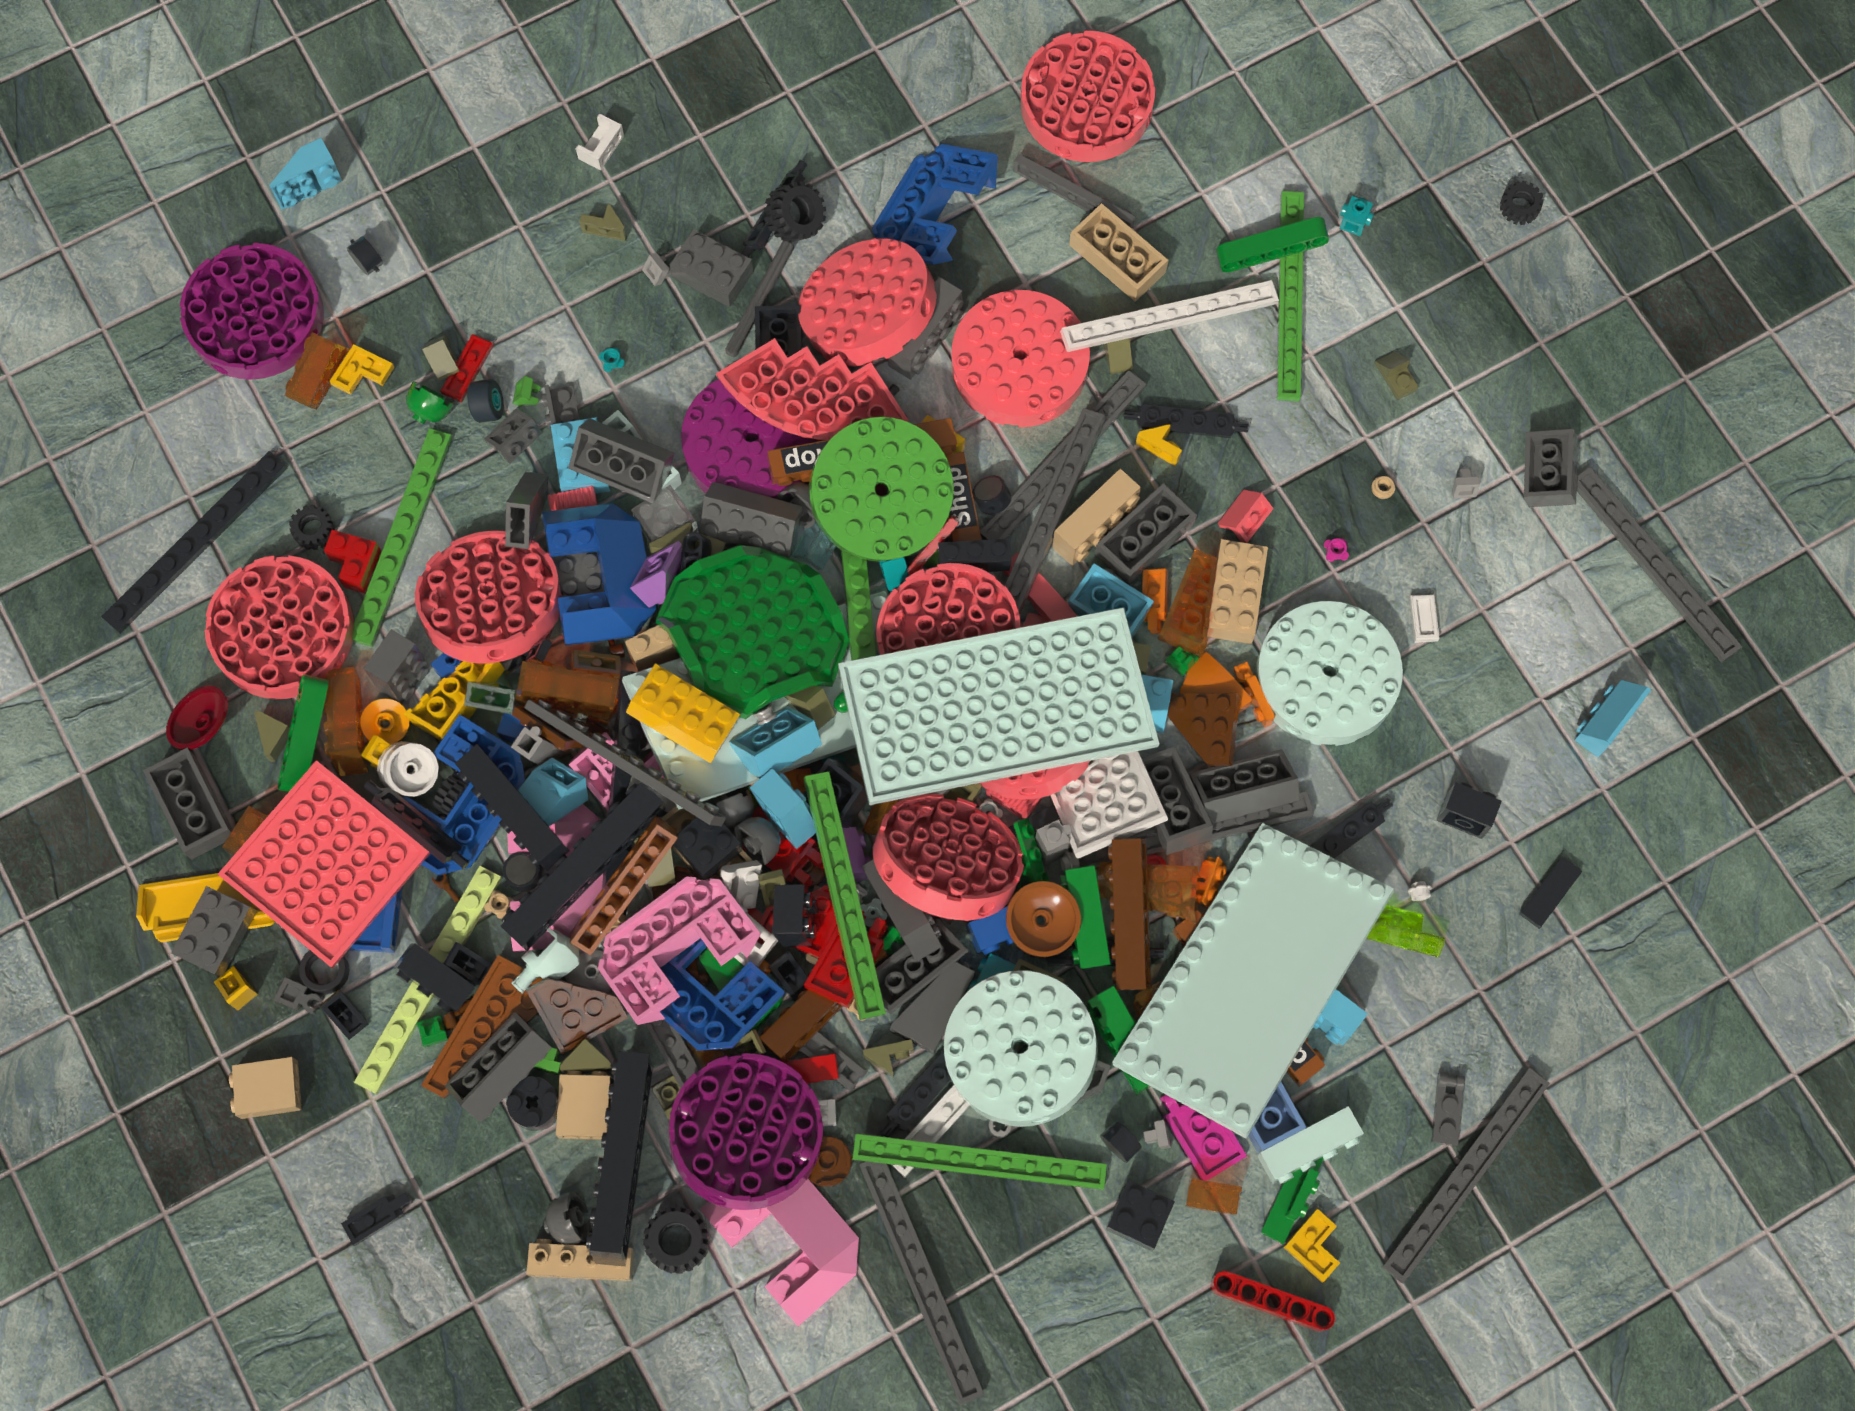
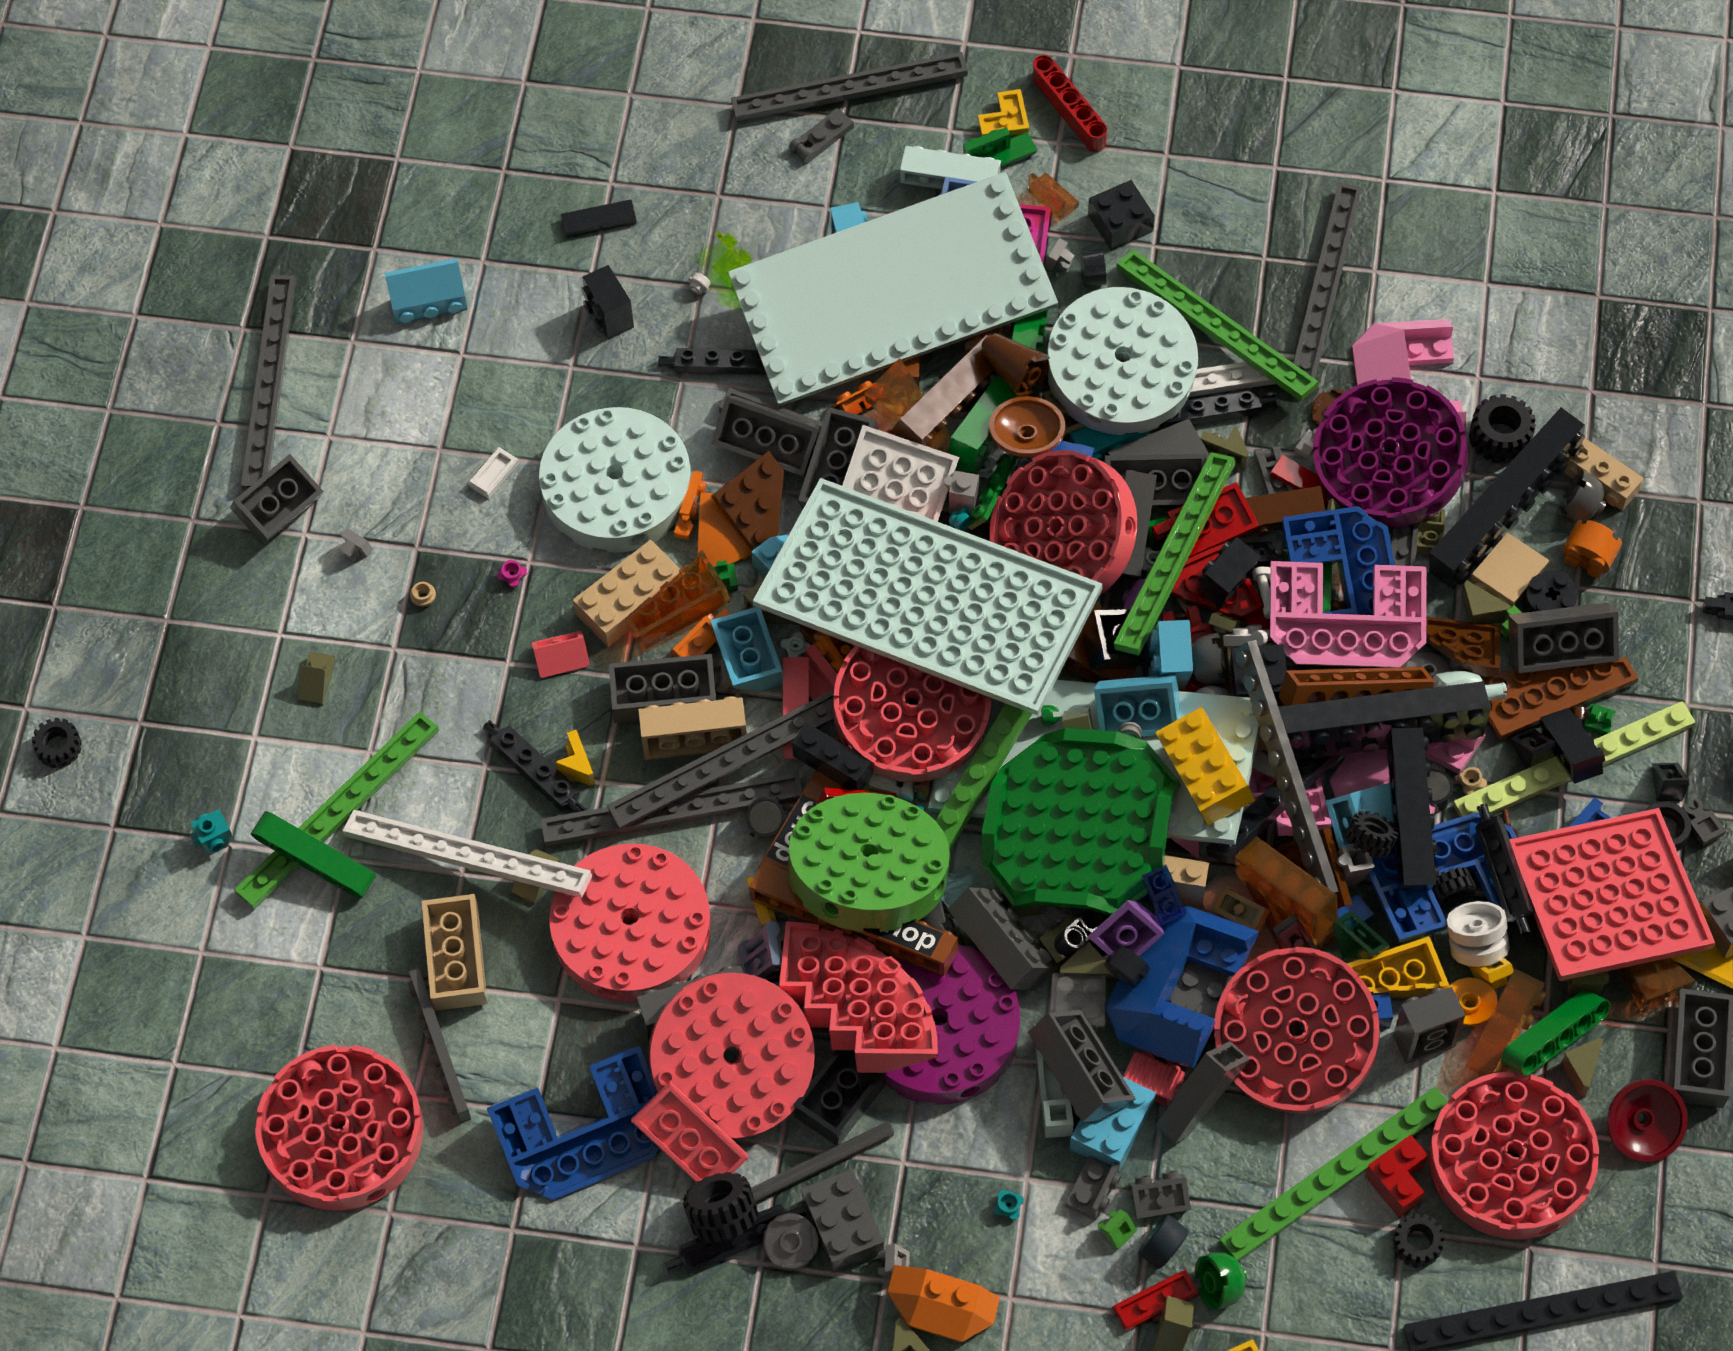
camera: 140 degrees left, 10 degrees down
none -> coral tile [631,1081,749,1182]
none -> sand blue plate [738,921,781,979]
none -> flat silver tile [762,1213,818,1269]
none -> orange wedge [886,1265,1000,1342]
none -> teal plate [949,507,972,531]
none -> reddish brown cone [981,334,1050,397]
none -> black piece [1104,945,1150,989]
none -> clear blue slope [1141,865,1187,925]
none -> black tyre [1346,811,1399,858]
none -> orange brick [1562,520,1622,578]

